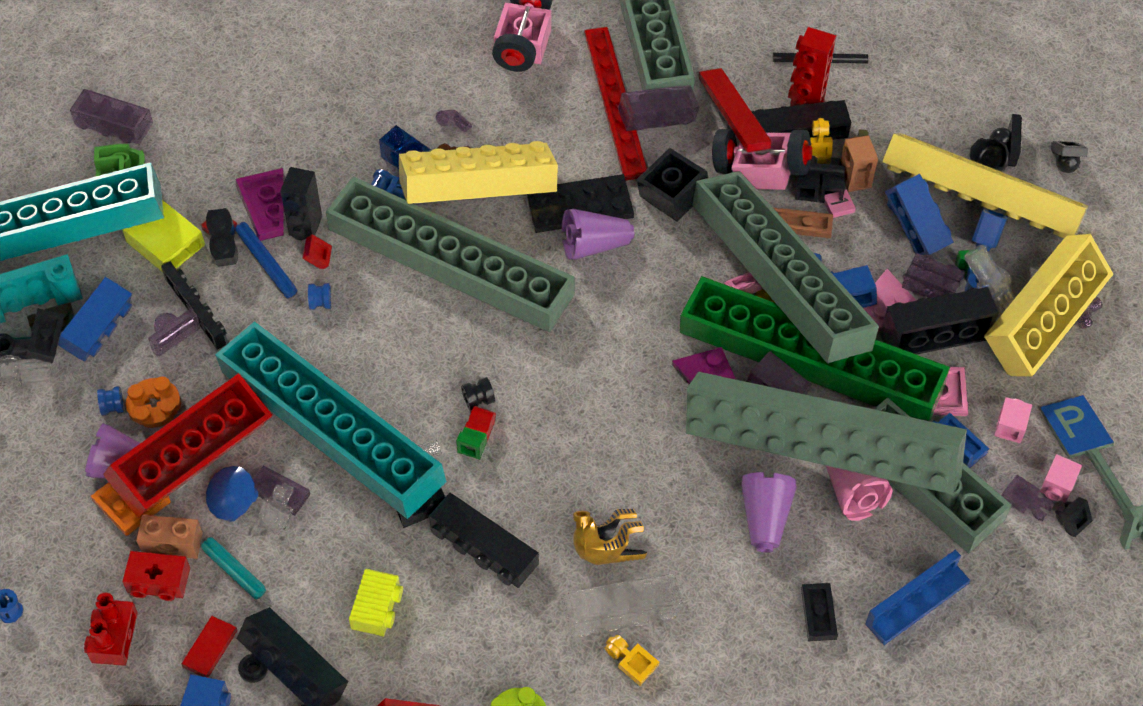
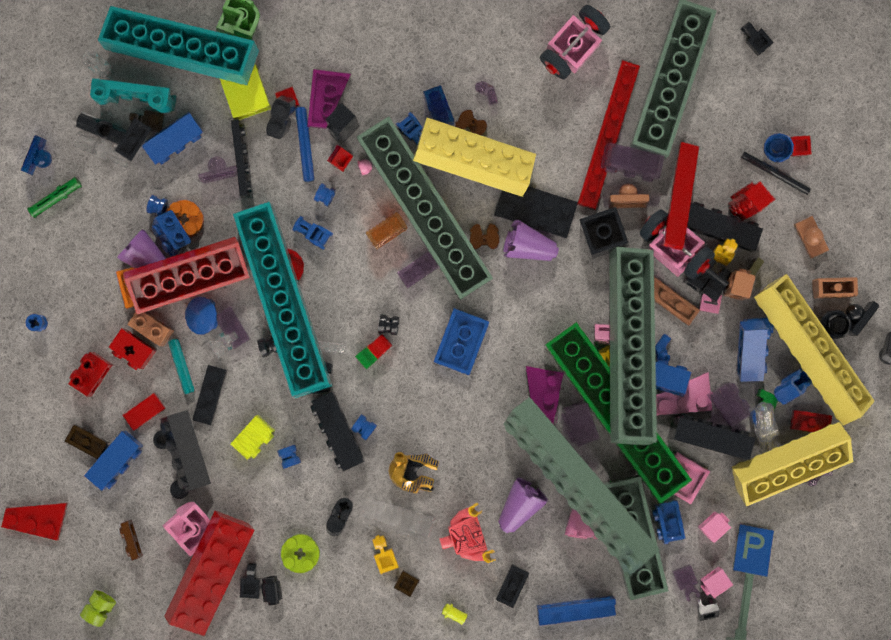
camera: 30 degrees right, 30 degrees up
none -> blue bracket [151,210,191,257]
none -> black plate [192,365,227,425]
none -> black wheel [257,335,278,358]
none -> blue wheel [277,445,301,469]
none -> blue connector [292,216,333,250]
none -> black piece [326,498,353,536]
none -> blue wheel [351,414,377,441]
none -> bright pink hinge [357,159,372,176]
none -> clear orange brick [366,212,408,250]
none -> dark brown plate [394,570,420,597]
none -> clear purple plate [397,252,439,289]
none -> blue plate [434,308,489,375]
none -> coral torso [440,503,496,563]
none -> neon yellow pin [442,603,468,625]
none -> reddish brown piece [470,224,499,250]
none -> nougat tile [609,183,649,208]
none -> blue hair [764,133,794,162]
none -> red plate [790,135,812,157]
none -> red plate [790,410,833,432]
none -> nougat tile [794,216,829,259]
none -> nougat brick [812,277,858,299]

